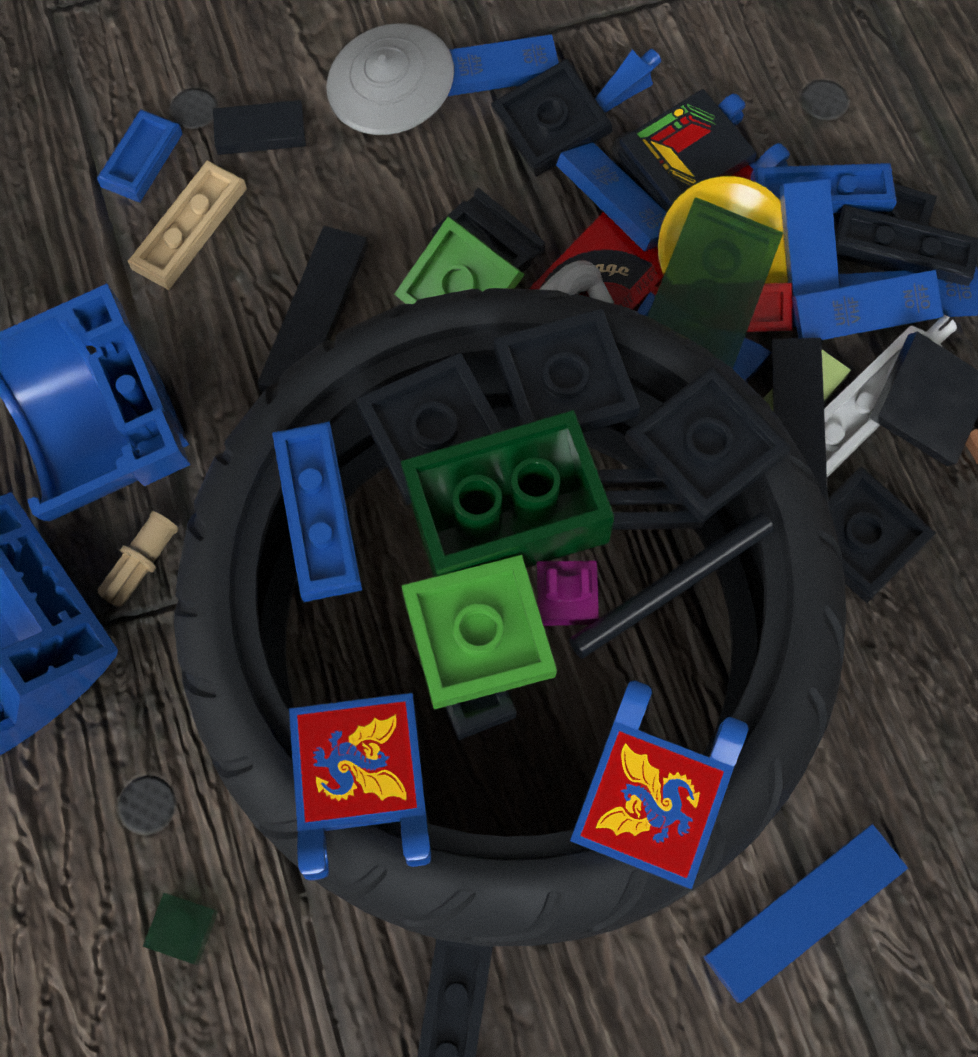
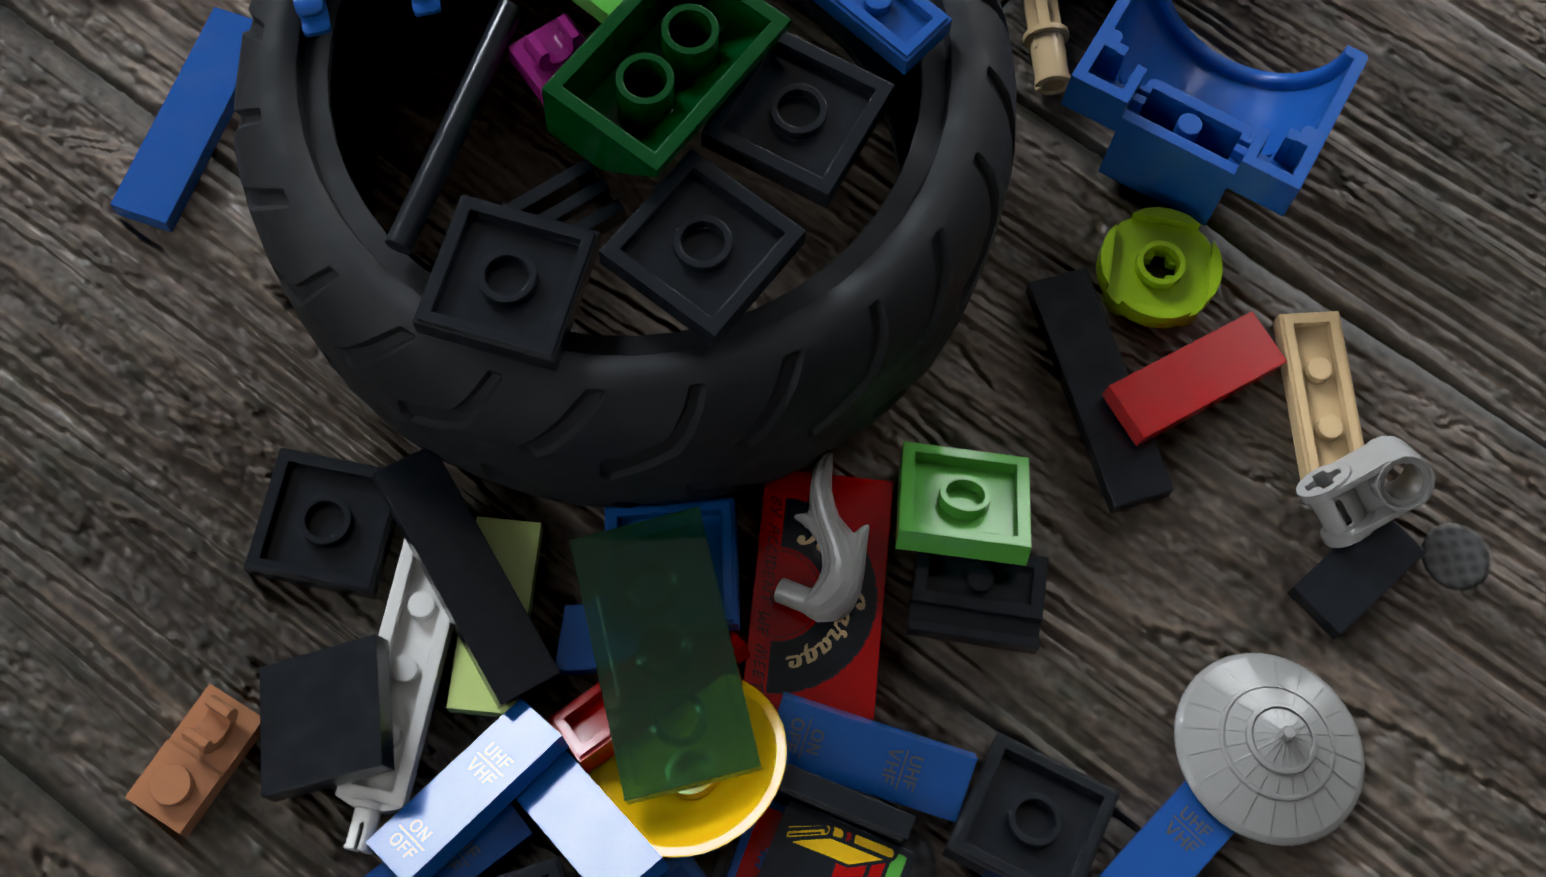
camera: 140 degrees right, 0 degrees up
blue tile [97,109,183,203] -> none
none -> lime plate [1096,207,1223,328]
none -> red tile [1101,311,1287,447]
none -> light grey piece [1296,436,1436,548]

